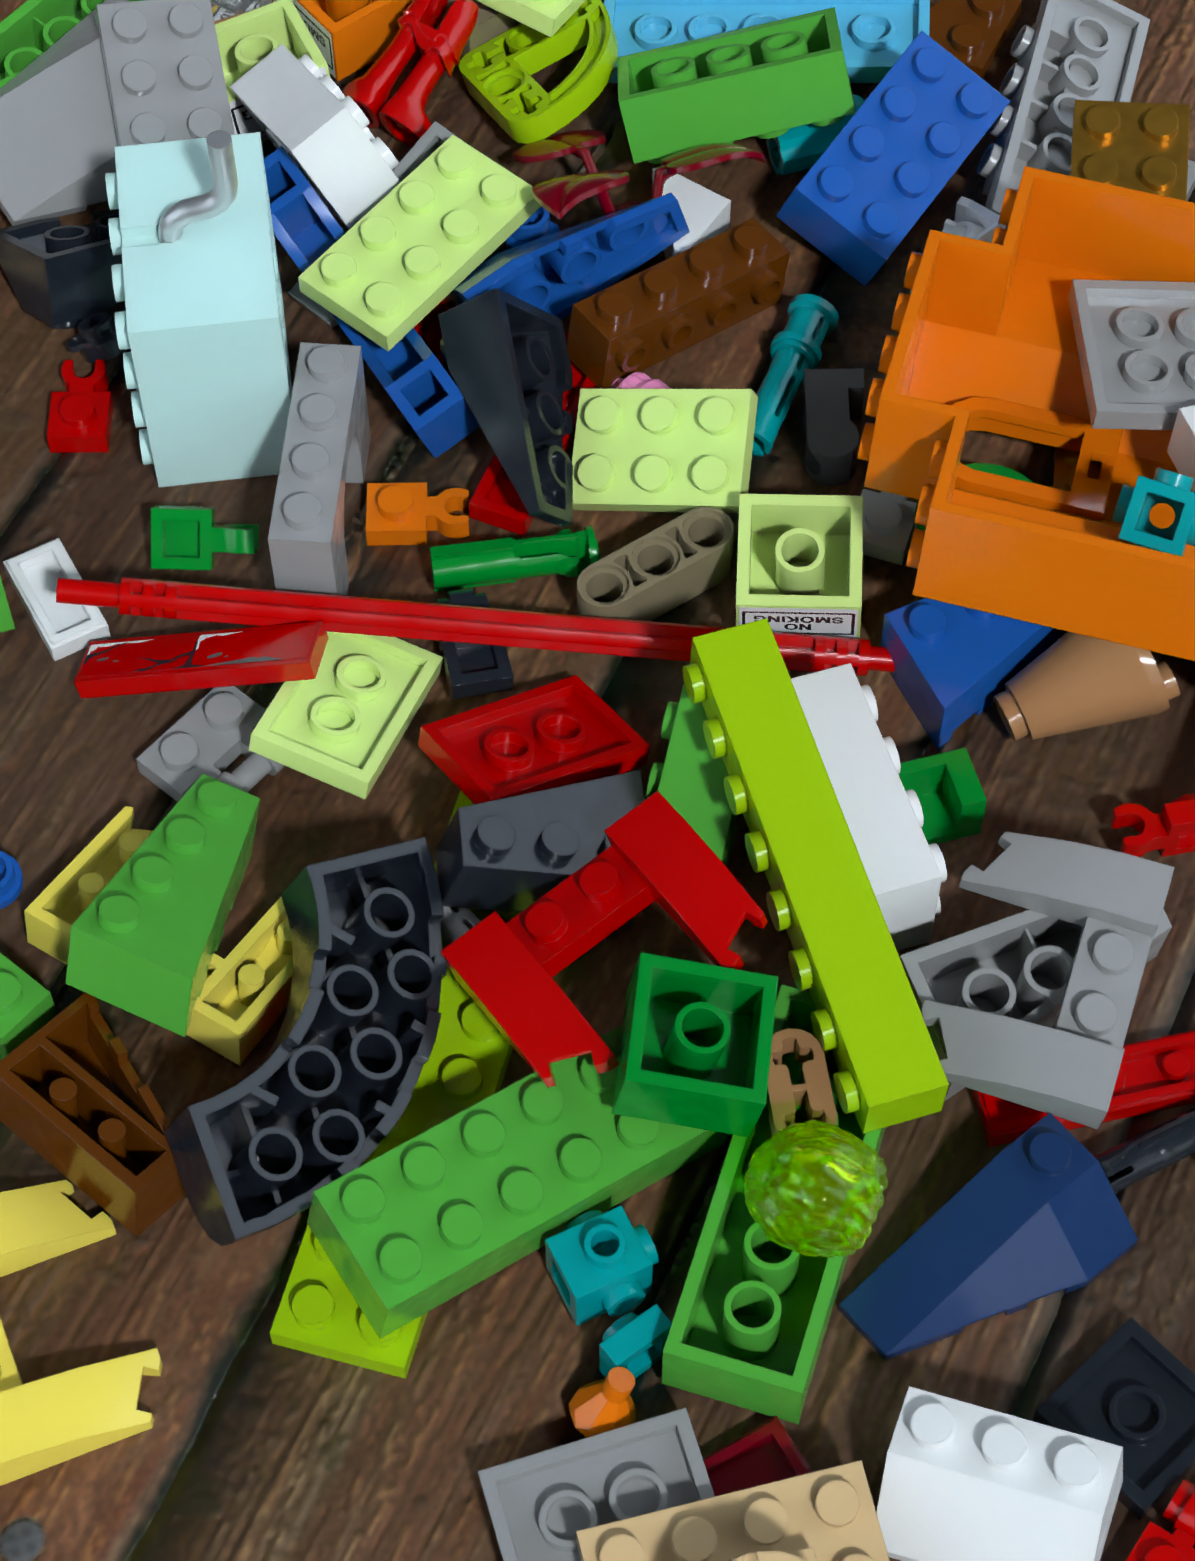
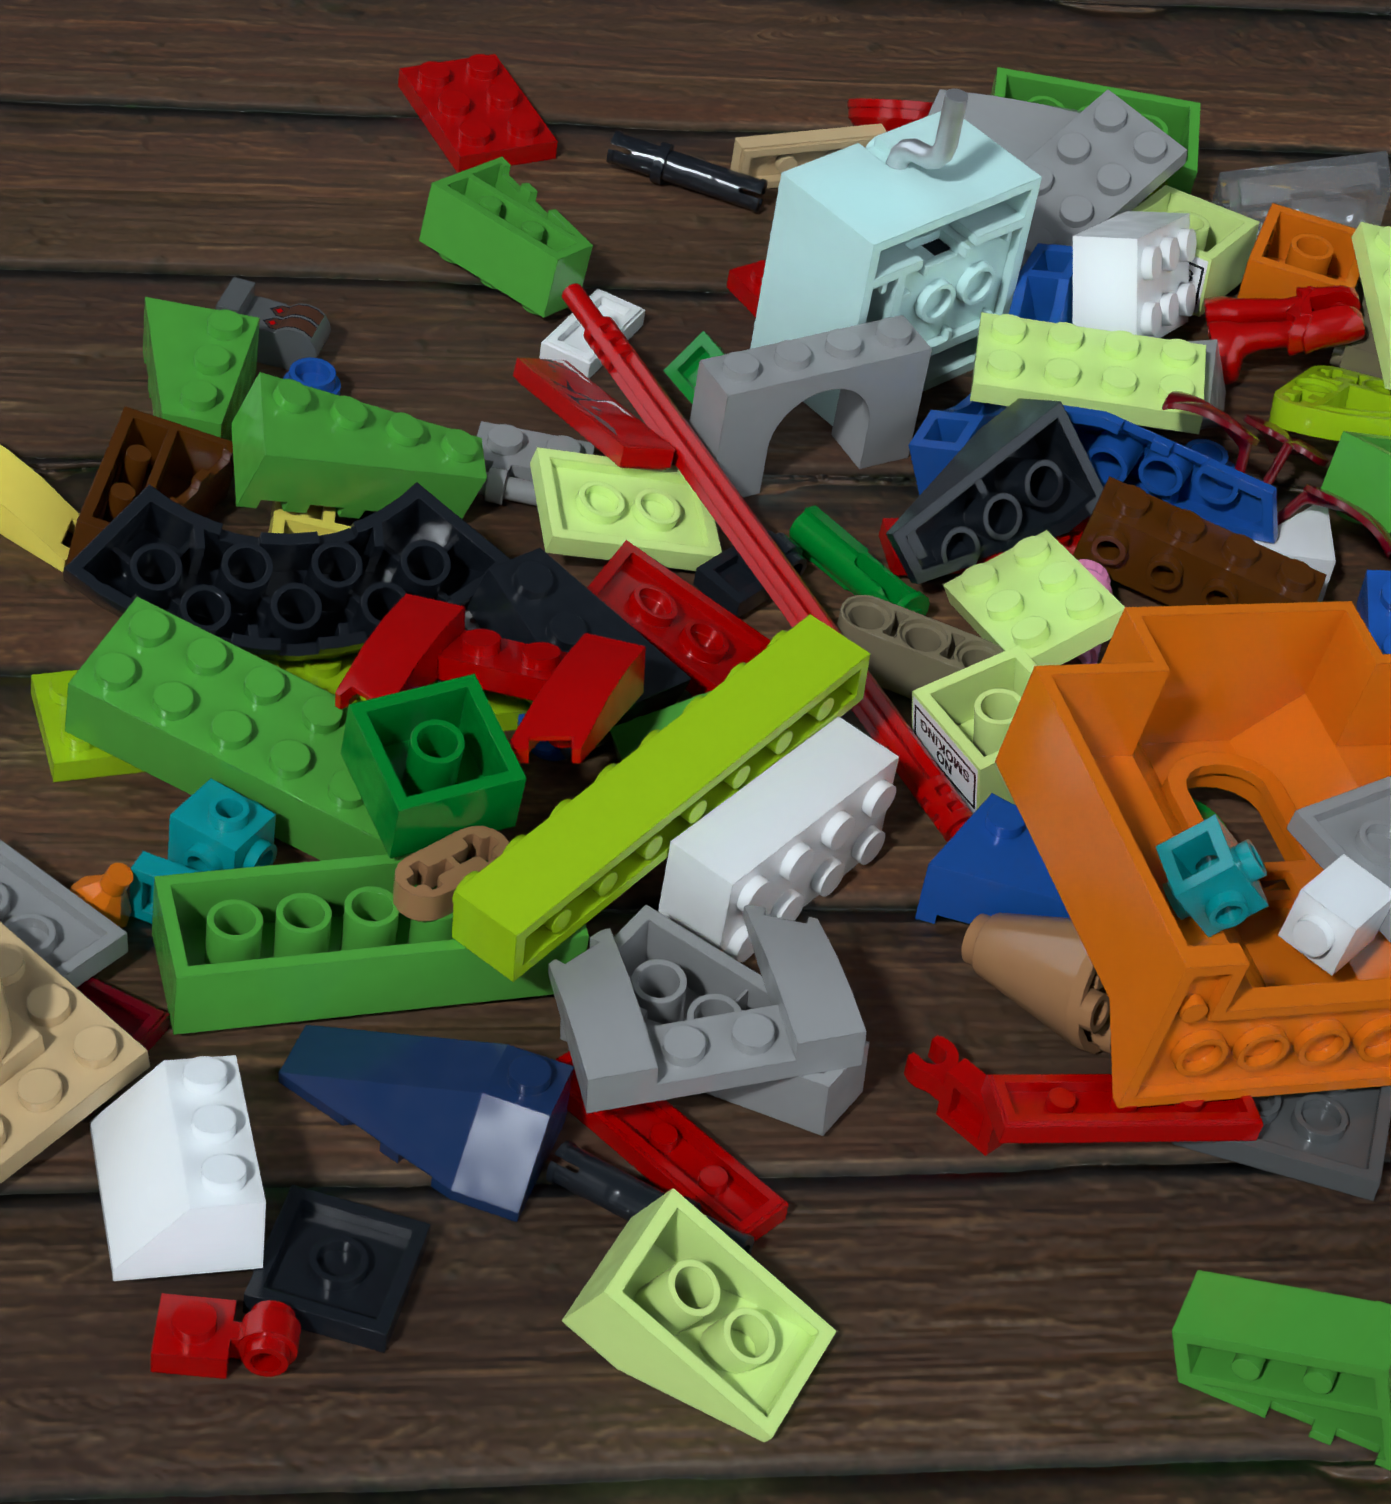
camera: 50 degrees right, 15 degrees down
orange plate [366,482,470,546] -> none
clear neon green hair [743,1119,888,1258] -> none
green panel [898,747,987,845] -> none

